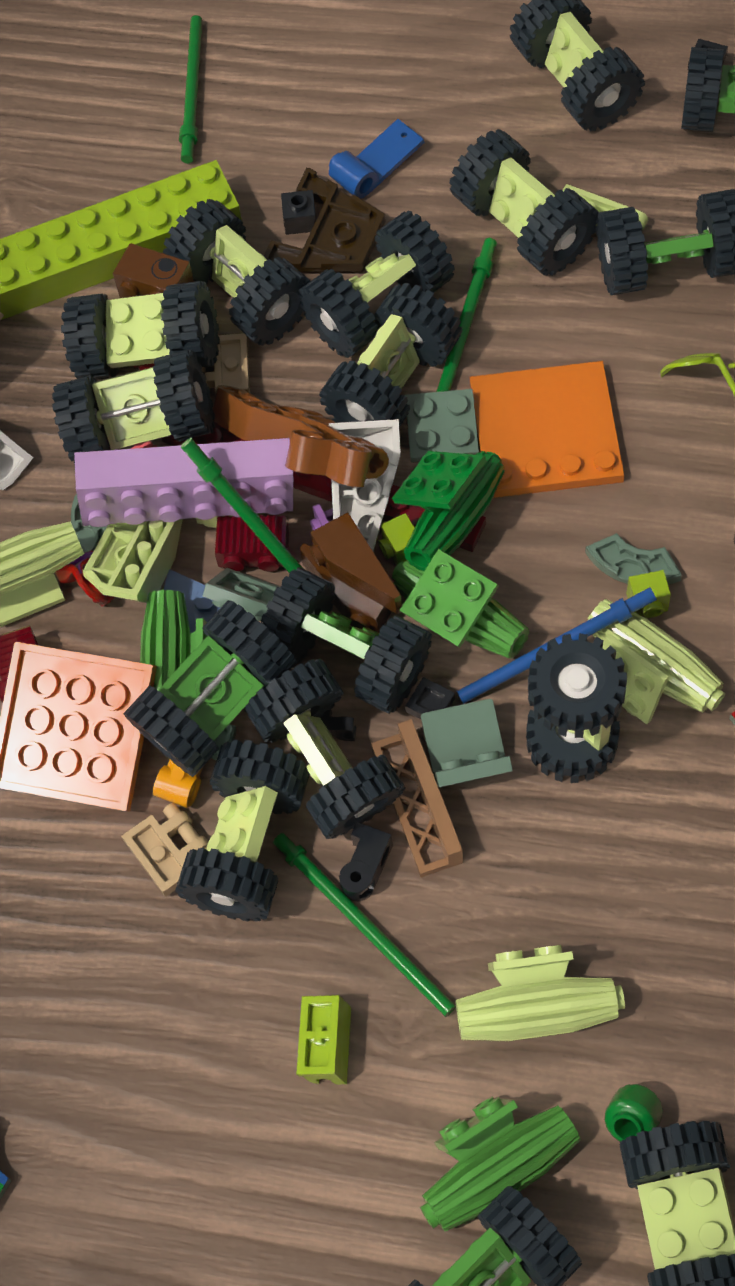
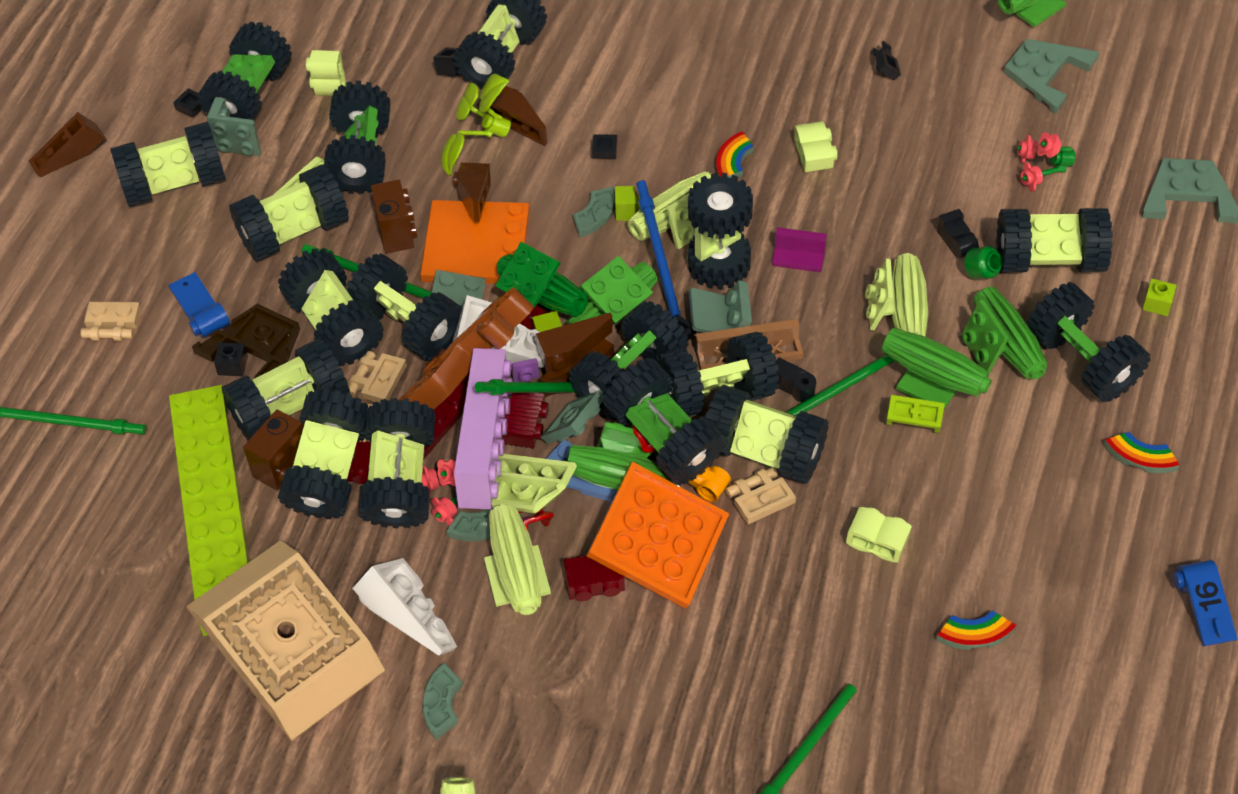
camera: 85 degrees left, 10 degrees down
none -> tan plate [81,302,141,341]
none -> sand green bracket [207,97,262,156]
none -> tan plate [348,351,407,403]
none -> reddish brown brick [371,179,417,254]
none -> reddish brown slope [454,162,491,222]
none -> magenta panel [772,227,827,272]
none -> yellowish green brick [846,507,912,563]
none -> bright green plate [882,328,992,410]
none -> black leg [937,209,979,259]

